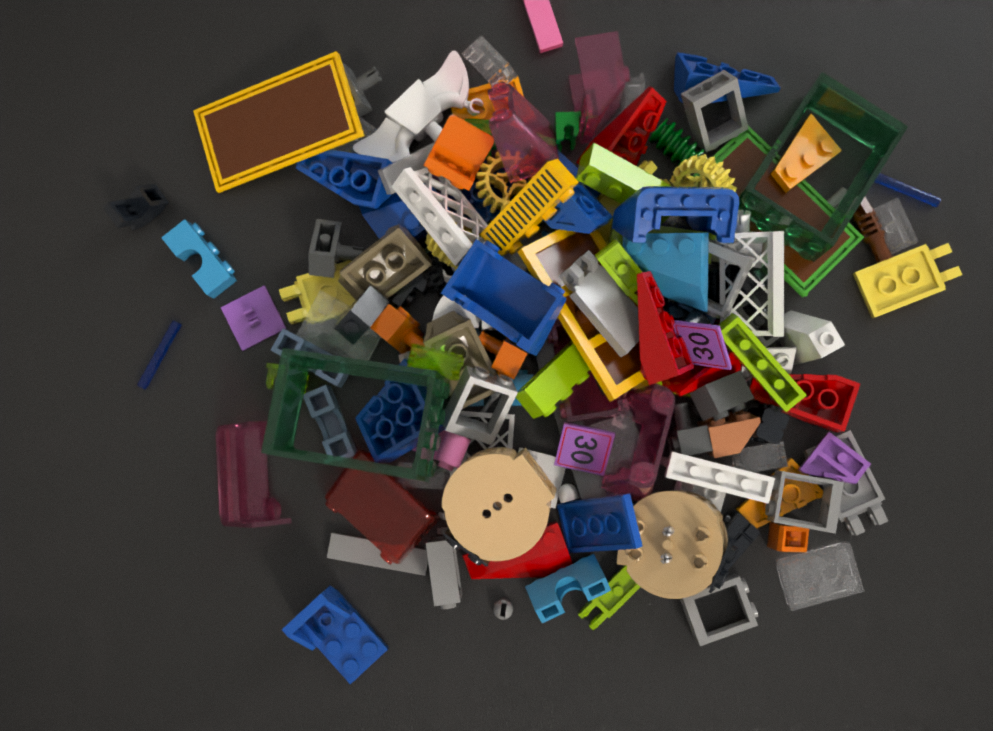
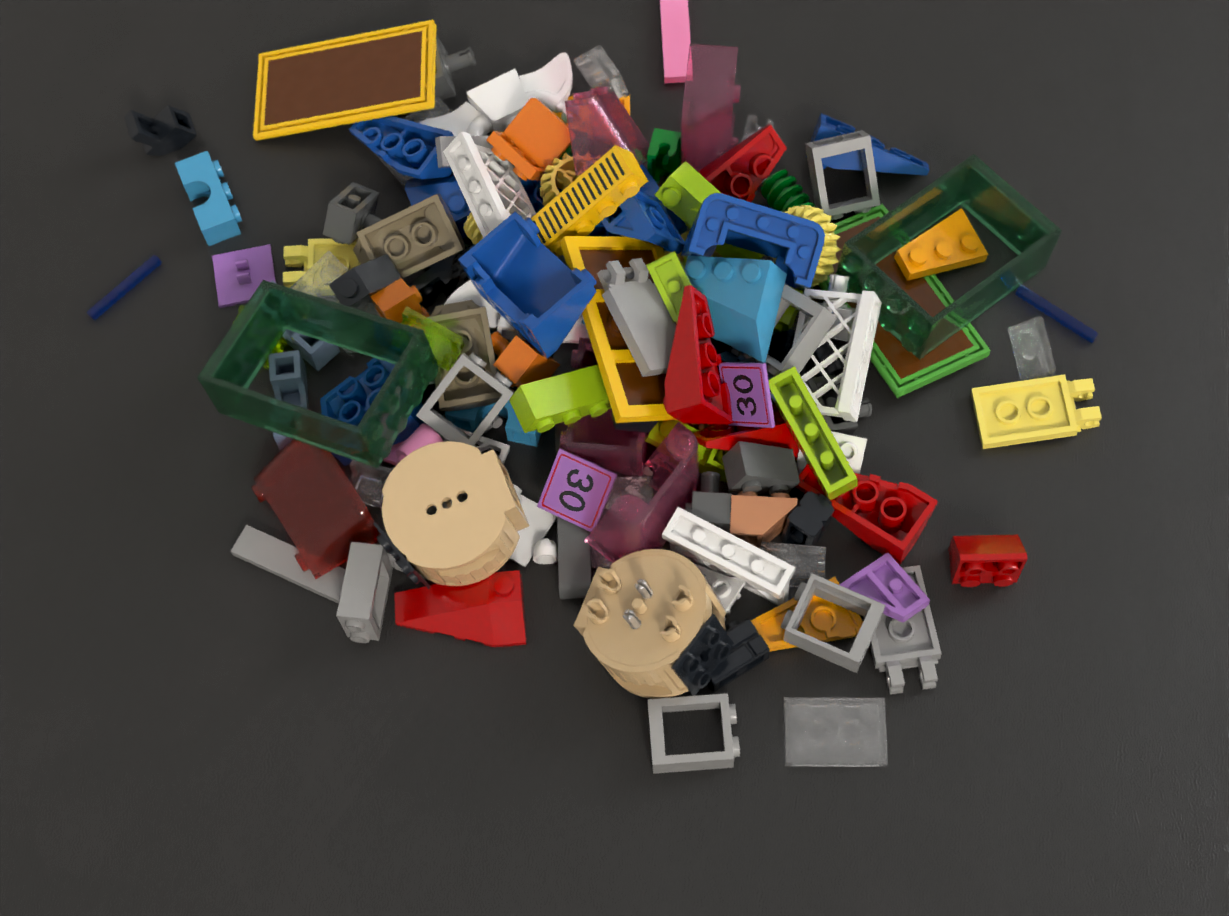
camera: 15 degrees right, 20 degrees down
clear pink windscreen [216,420,291,528] -> none
blue bracket [282,585,389,684] -> none
light grey hinge [493,598,513,620] -> none
dark azure arch [525,554,611,623] -> none
blue tile [557,493,643,553] -> none
lime hinge [578,565,640,630] -> none
orange slope [767,522,809,552] -> none
white slope [778,310,845,365] -> none
reddish brown hinge [849,195,893,263] -> none
none -> red slope [948,534,1027,587]

